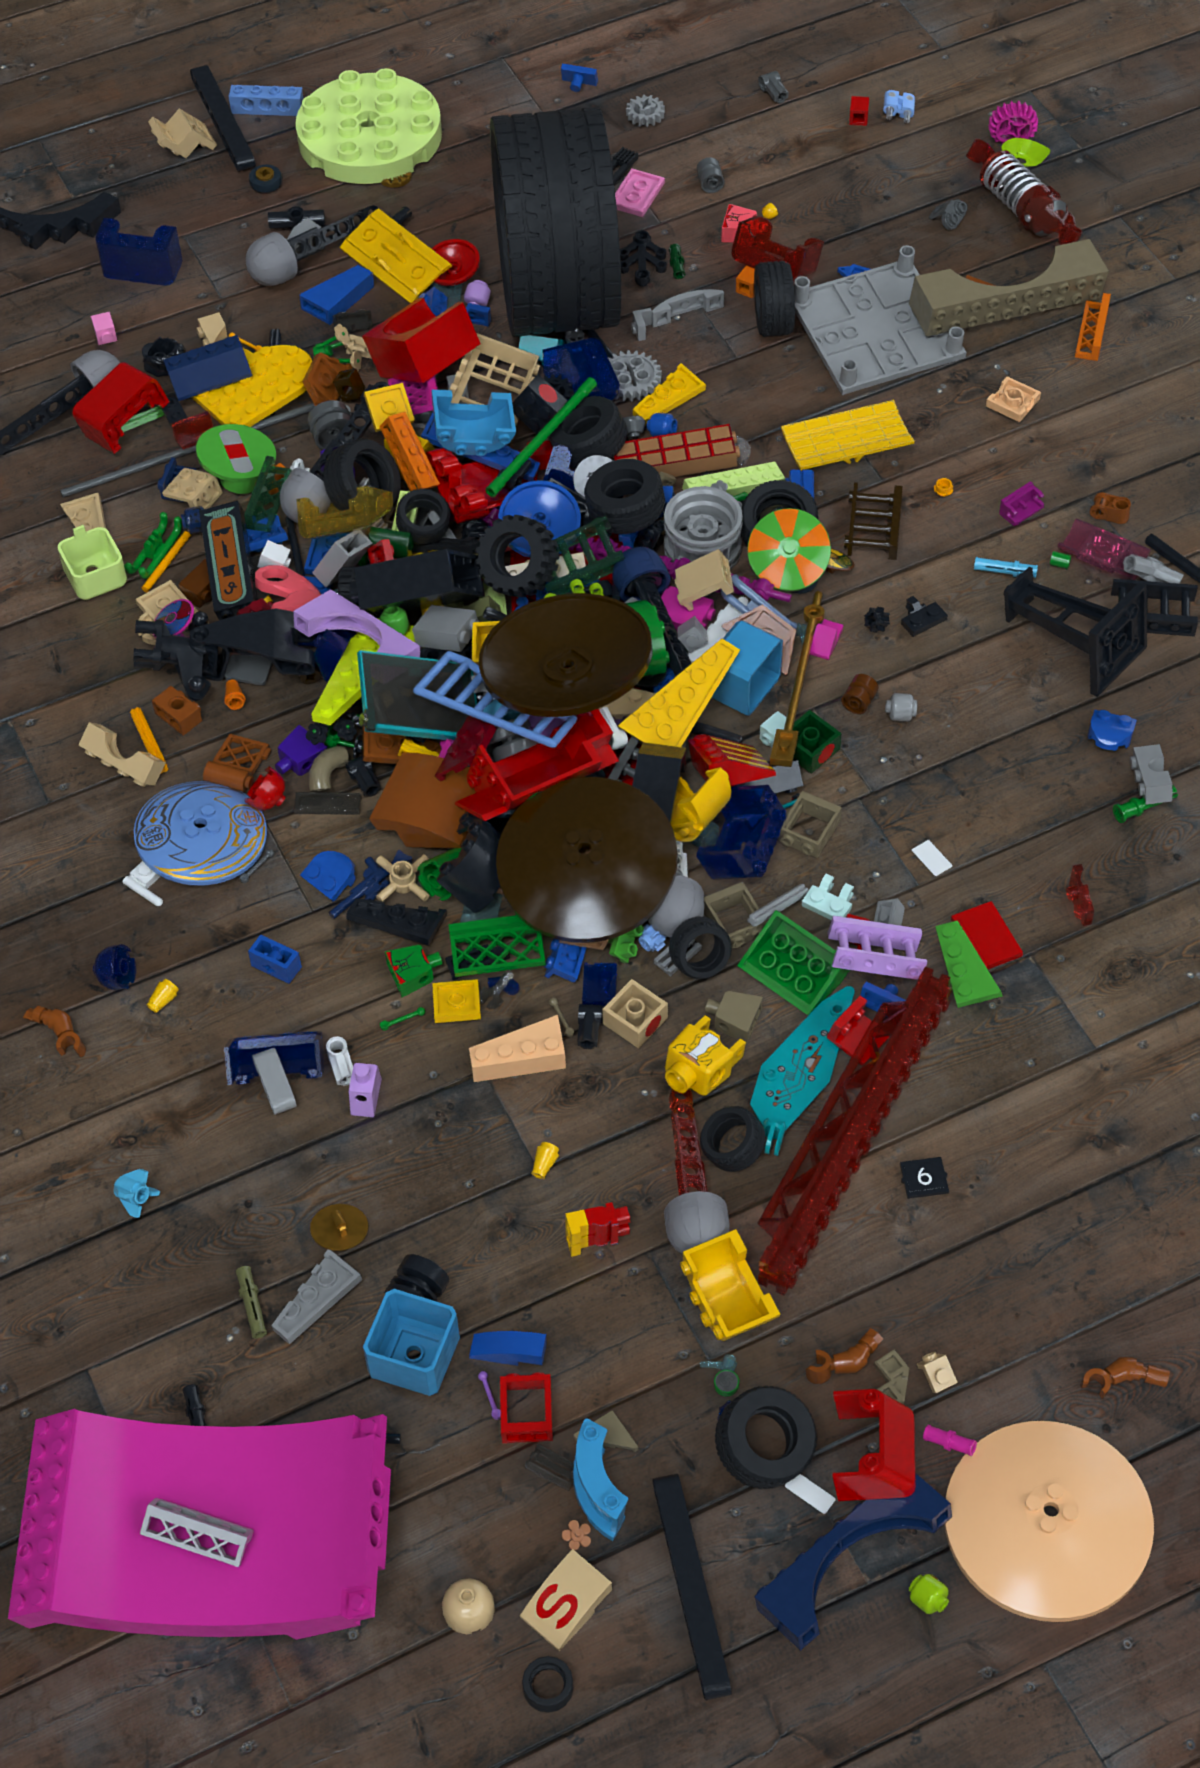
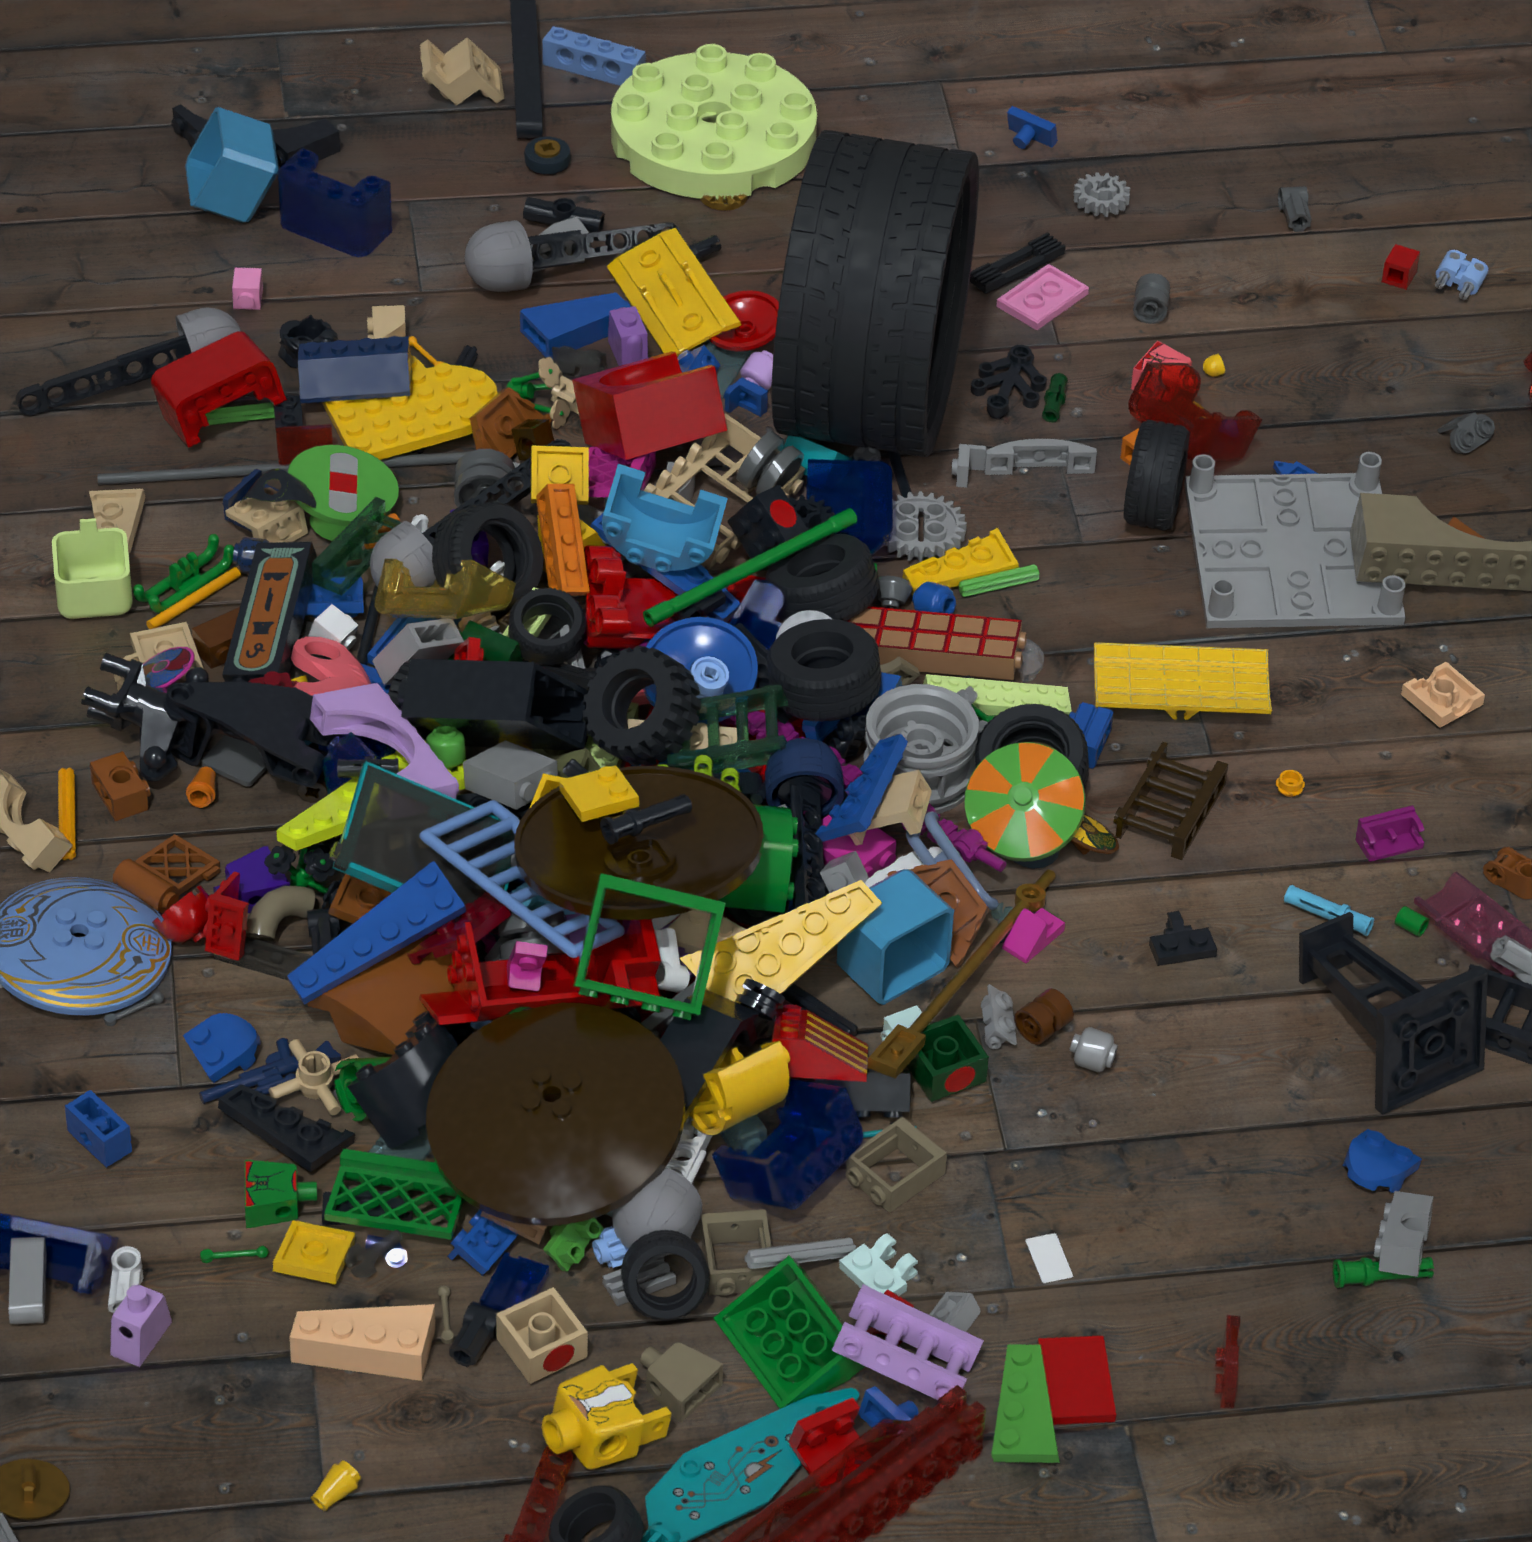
camera: 15 degrees right, 10 degrees down
black gear [864,606,890,633] -> none
none -> dark azure plate [185,107,279,223]
none -> red bracket [203,871,249,961]
none -> black piece [240,469,316,508]
none -> blue wing [287,861,467,1005]
none -> black pin [337,756,399,779]
none -> dark pink slope [507,941,548,991]
none -> yellow plate [559,765,639,822]
none -> green window [573,873,726,1020]
none -> black pin [600,794,692,844]
none -> medium lavender torso [608,306,648,366]
none -> light blue wheel [690,656,729,711]
none -> black wheel [735,979,785,1021]
none -> dark grey wheel [736,431,804,495]
none -> blue wing [816,734,908,842]
none -> bright green axle [958,564,1040,597]
none -> light grey hinge [981,984,1017,1049]

